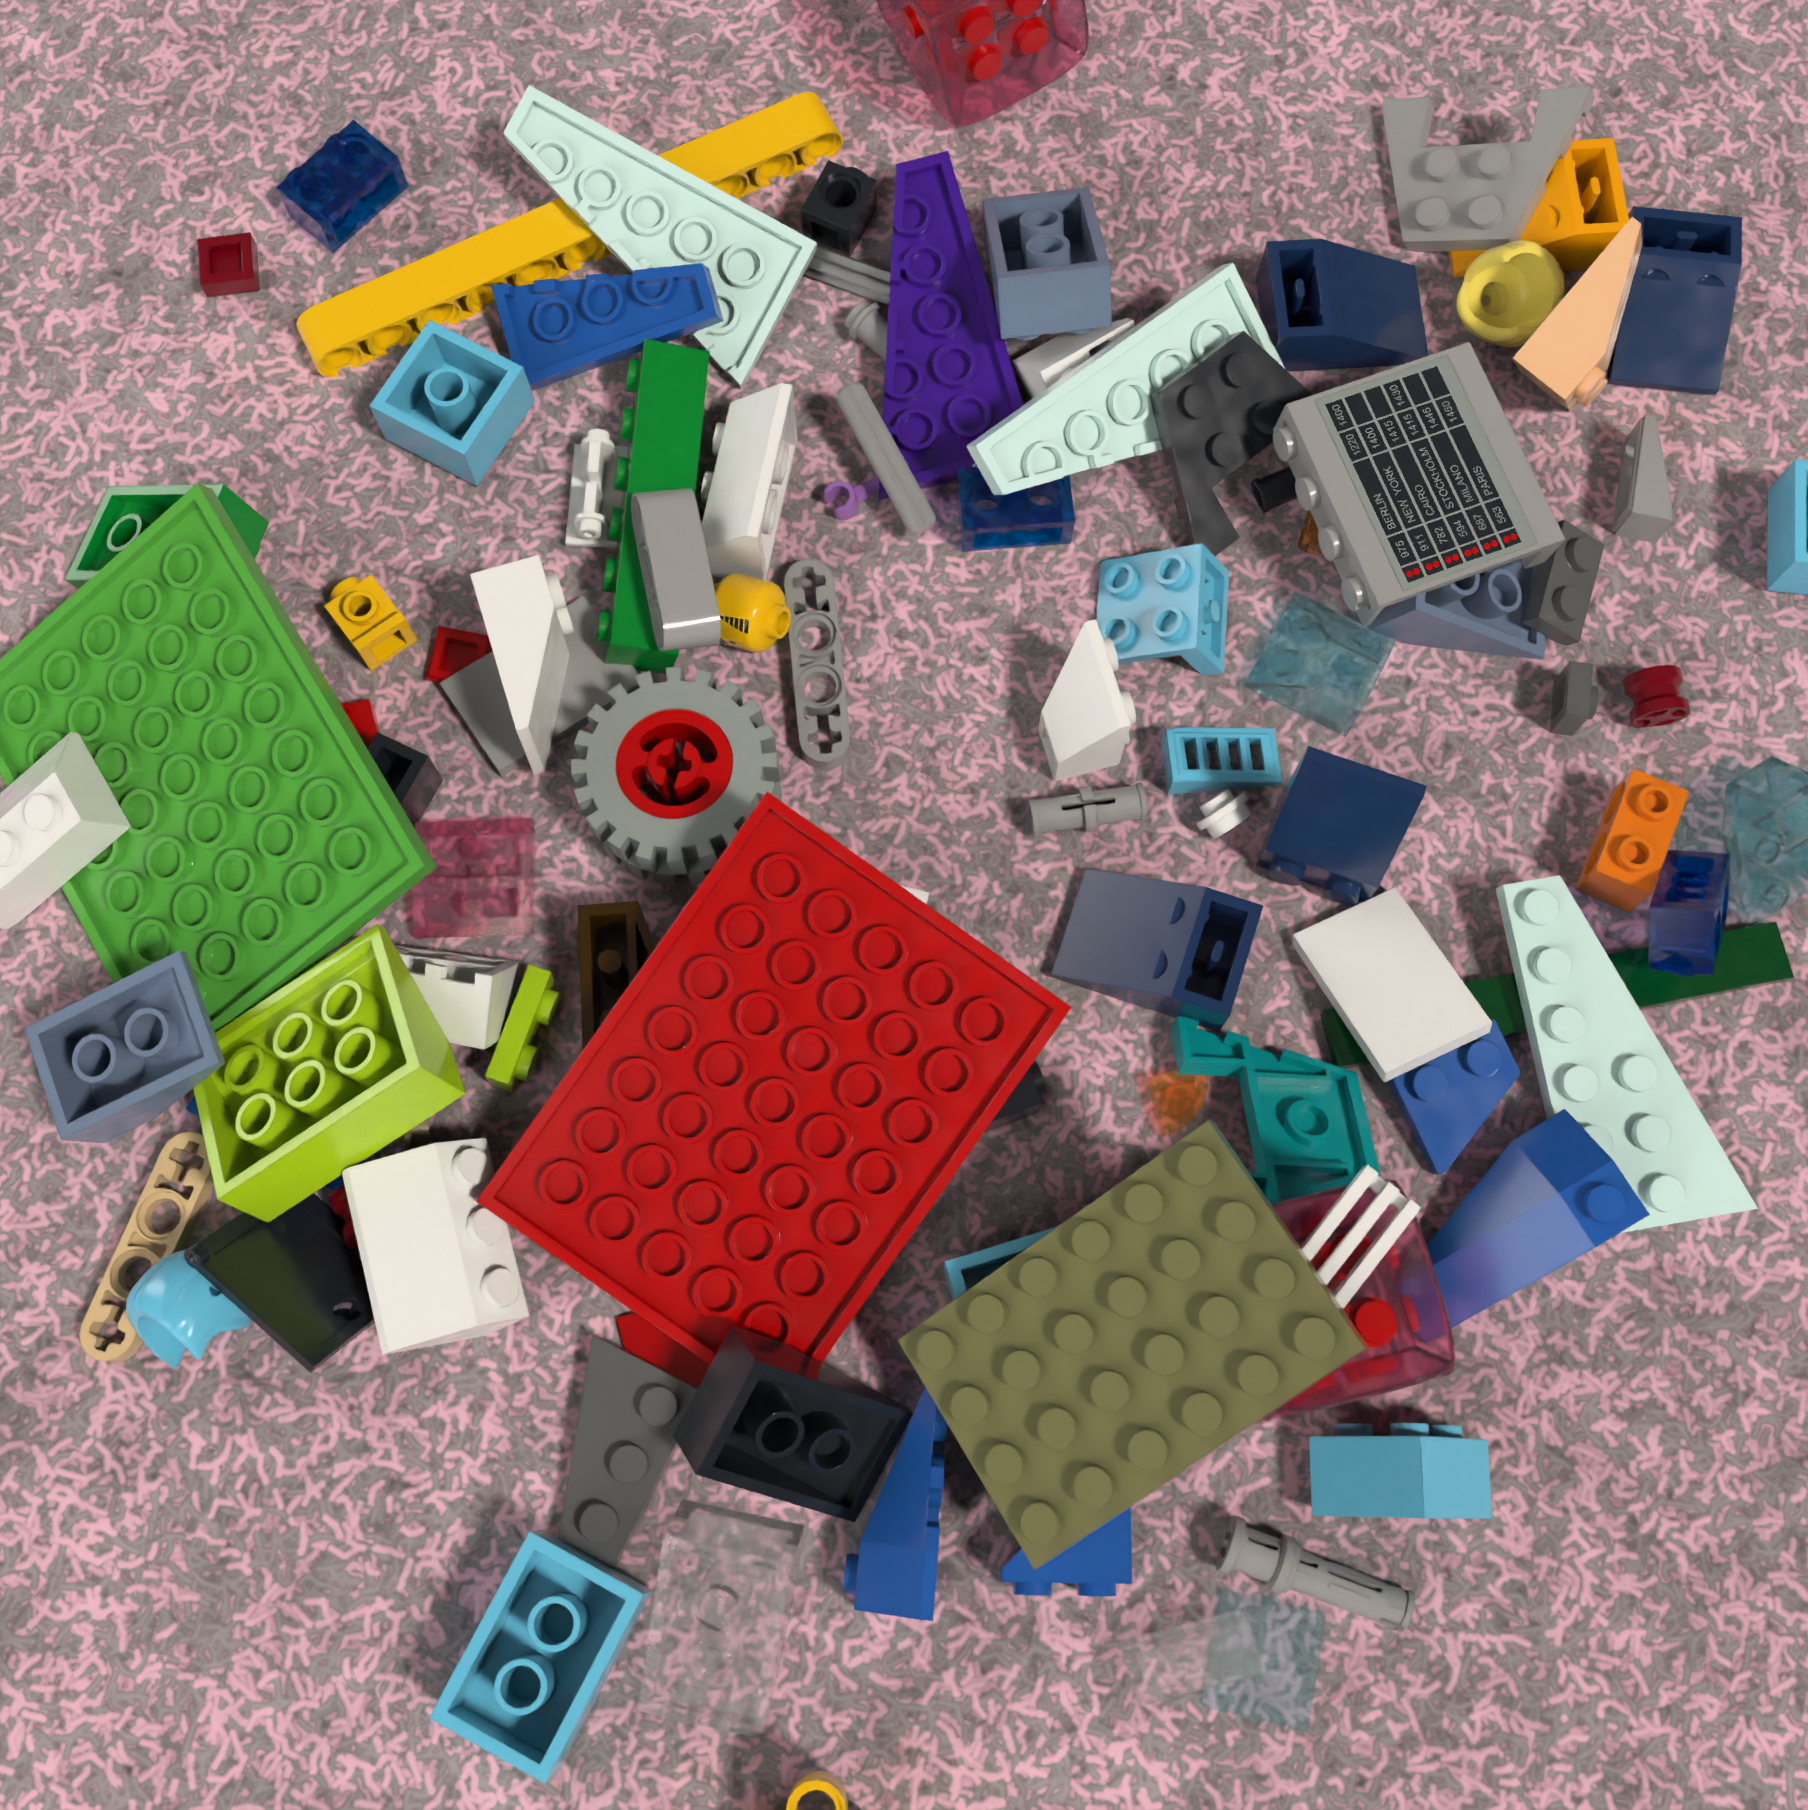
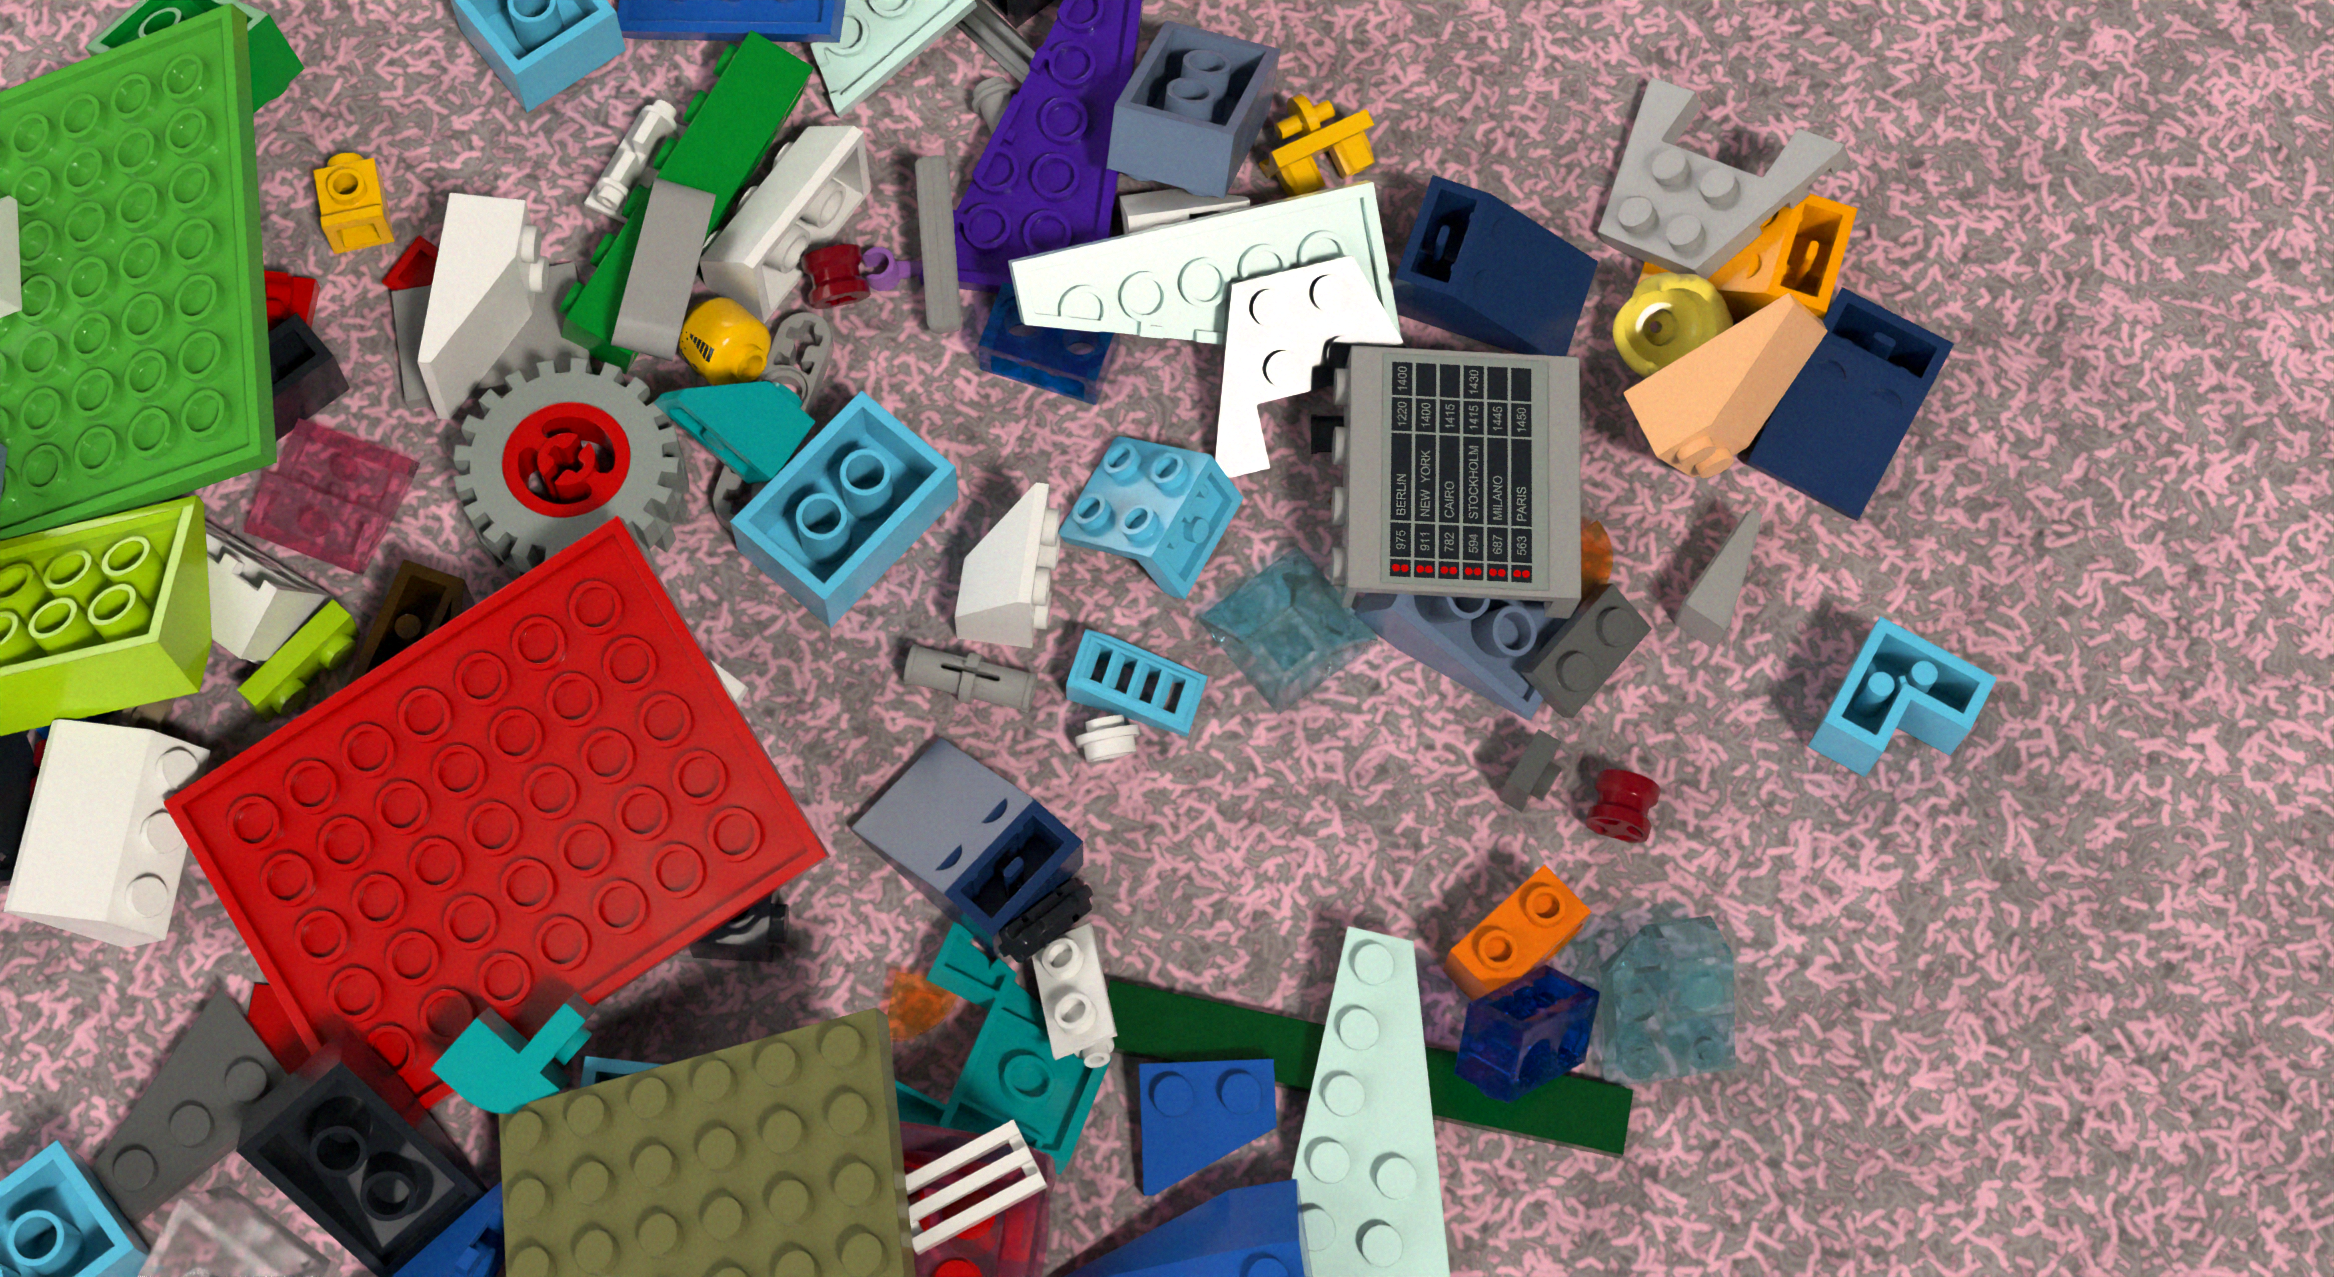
camera: 20 degrees right, 5 degrees down
dark blue slope [1256,746,1427,905] -> none
white tile [1292,887,1492,1083] -> none
none -> teal brick [431,992,596,1114]
none -> teal slope [654,381,816,484]
none -> medium azure brick [730,390,959,629]
none -> dark red wheel [800,244,871,309]
none -> black axle [998,879,1093,963]
none -> white hinge [1032,923,1118,1068]
none -> yellow hips [1259,93,1375,197]

